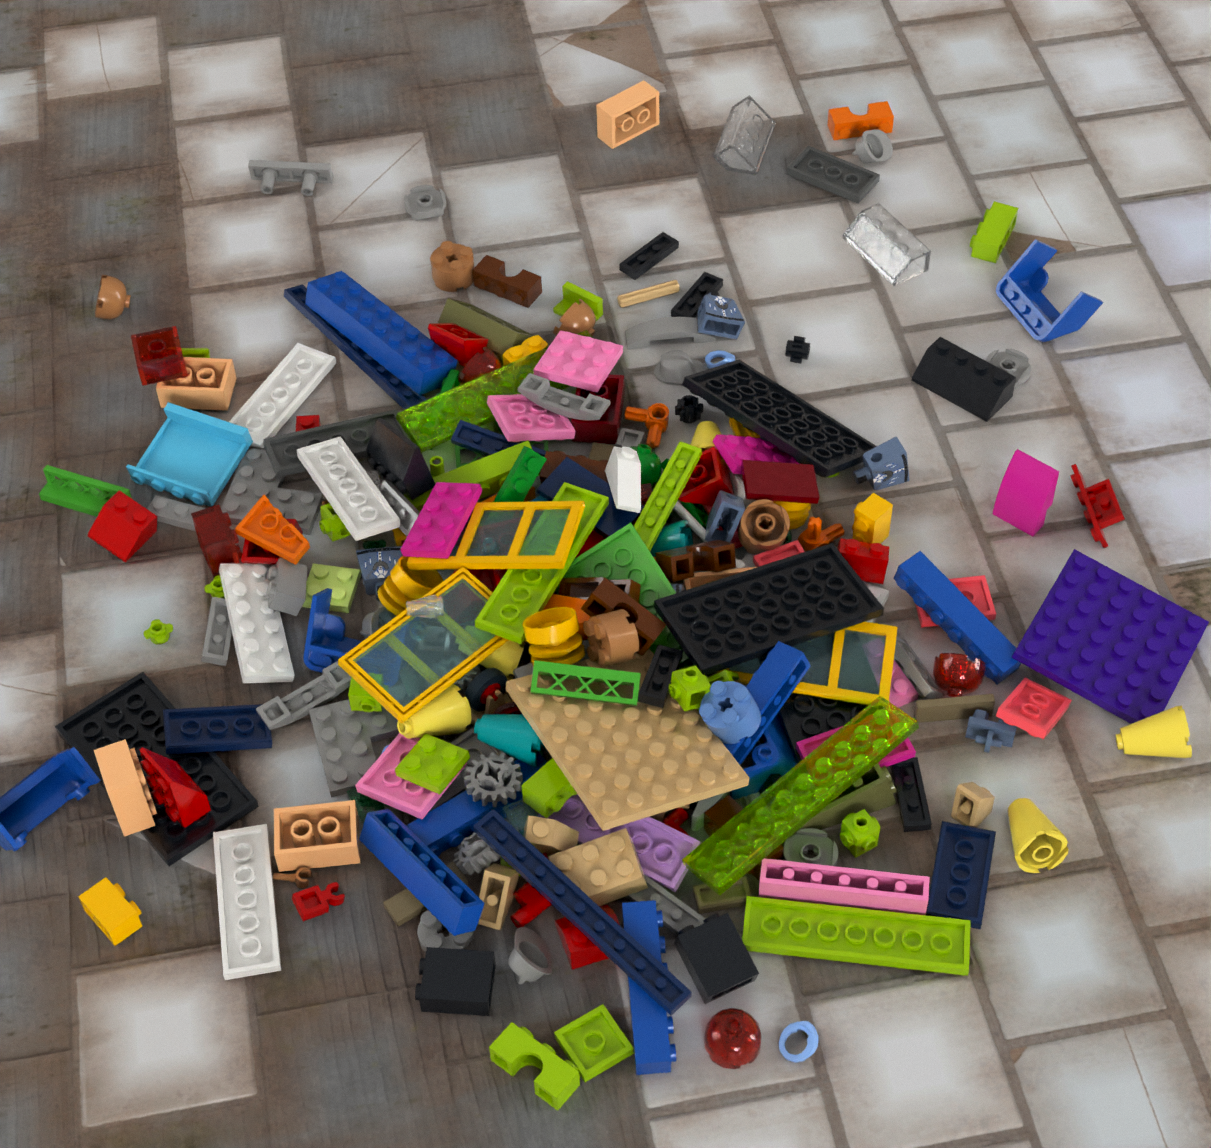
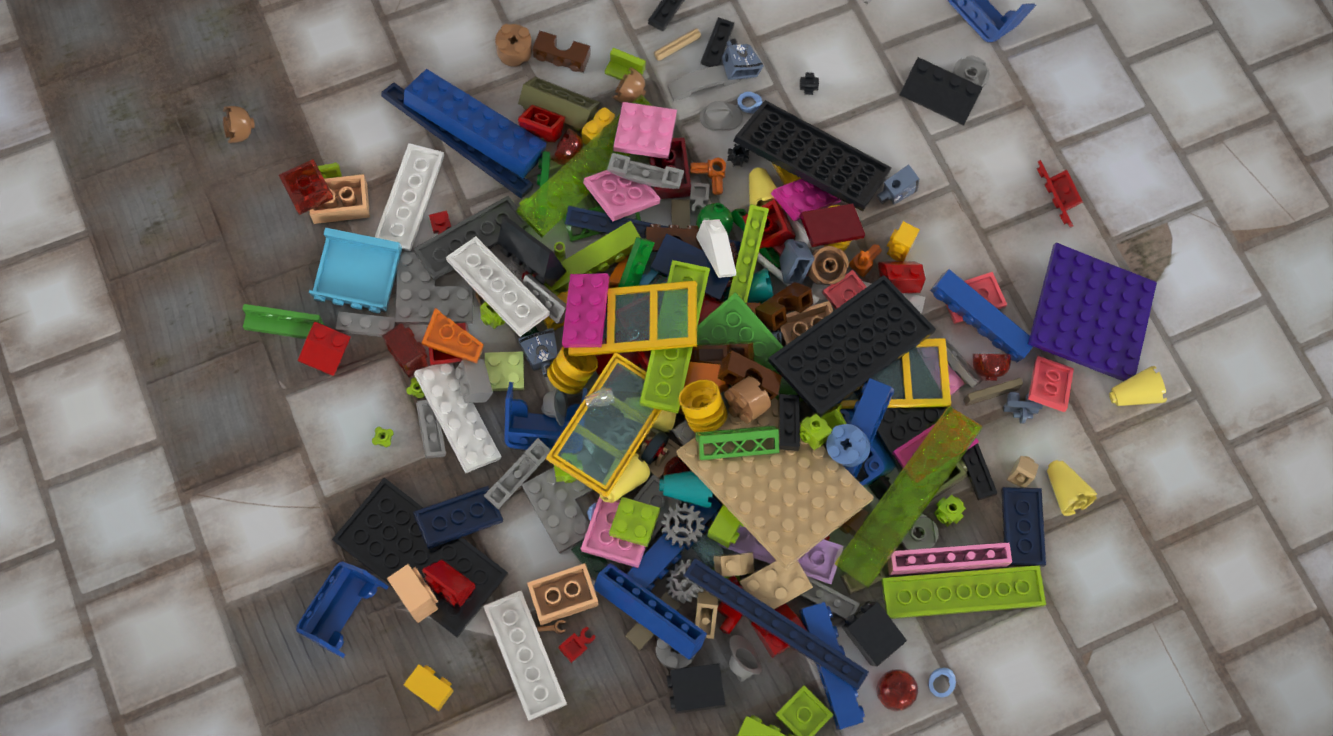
camera: 20 degrees left, 20 degrees up
dark pink slope [992,449,1059,537] -> none

